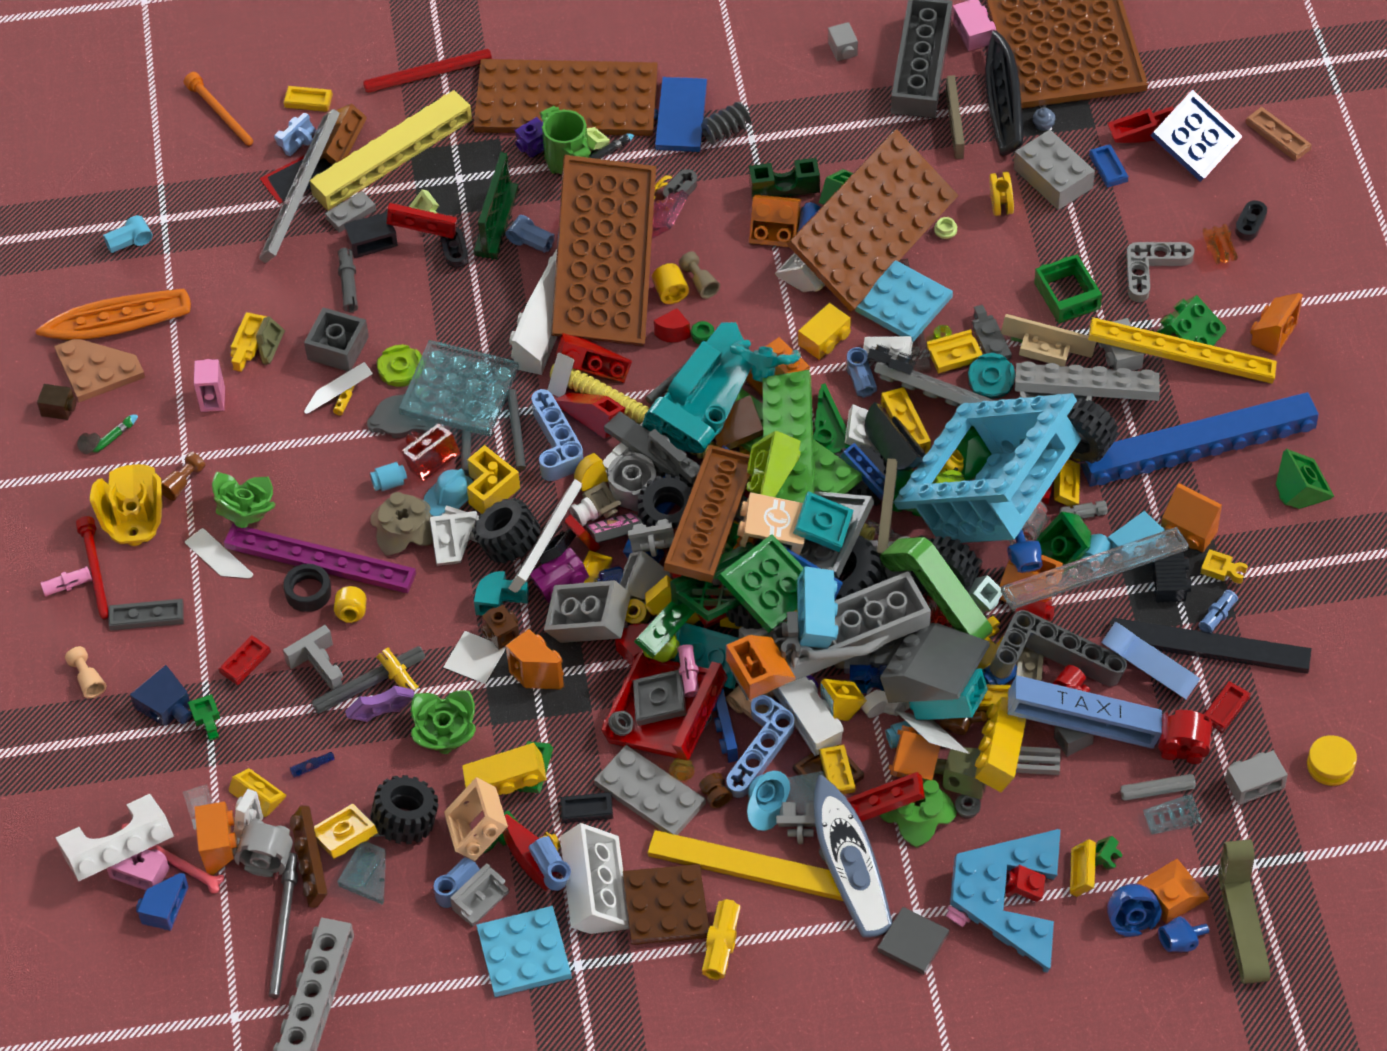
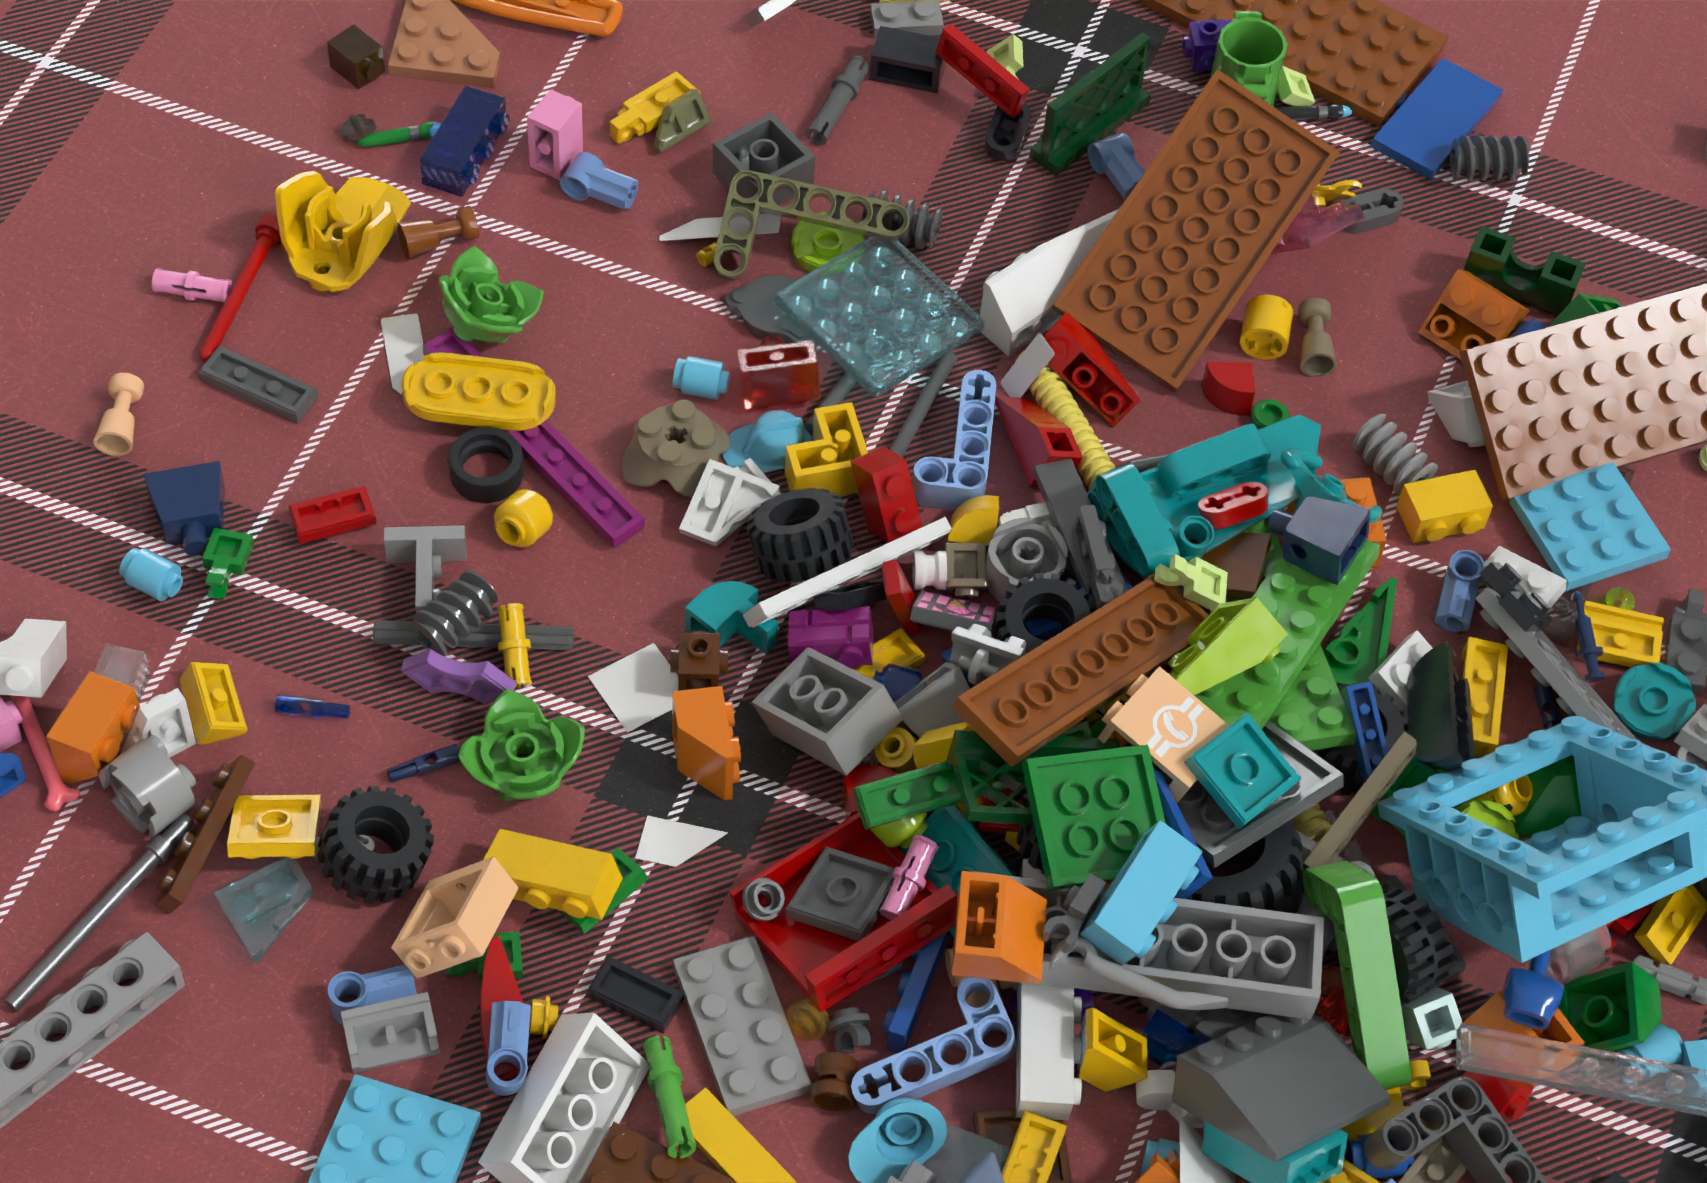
camera: 25 degrees right, 0 degrees up
none -> medium azure brick [119,548,183,601]
none -> dark blue pin [387,743,460,783]
none -> yellow tile [401,352,556,431]
none -> dark grey piece [410,570,498,656]
none -> clear blue brick [420,85,510,197]
none -> medium blue piece [560,152,638,210]
none -> white sticker [635,816,728,867]
none -> bright green pin [643,1035,696,1158]
none -> olive beam [714,170,909,280]
none -> dark grey plate [827,1007,871,1053]
none -> red brick [850,446,923,543]
none -> dark grey piece [861,188,943,250]
none -> yellowish green plate [1154,554,1228,611]
none -> red beam [1198,482,1268,529]
none -> torso [1268,497,1370,585]
none -> light grey piece [1352,414,1438,495]
none -> dark blue pin [1533,683,1561,729]
none -> dark blue piece [1571,591,1605,683]

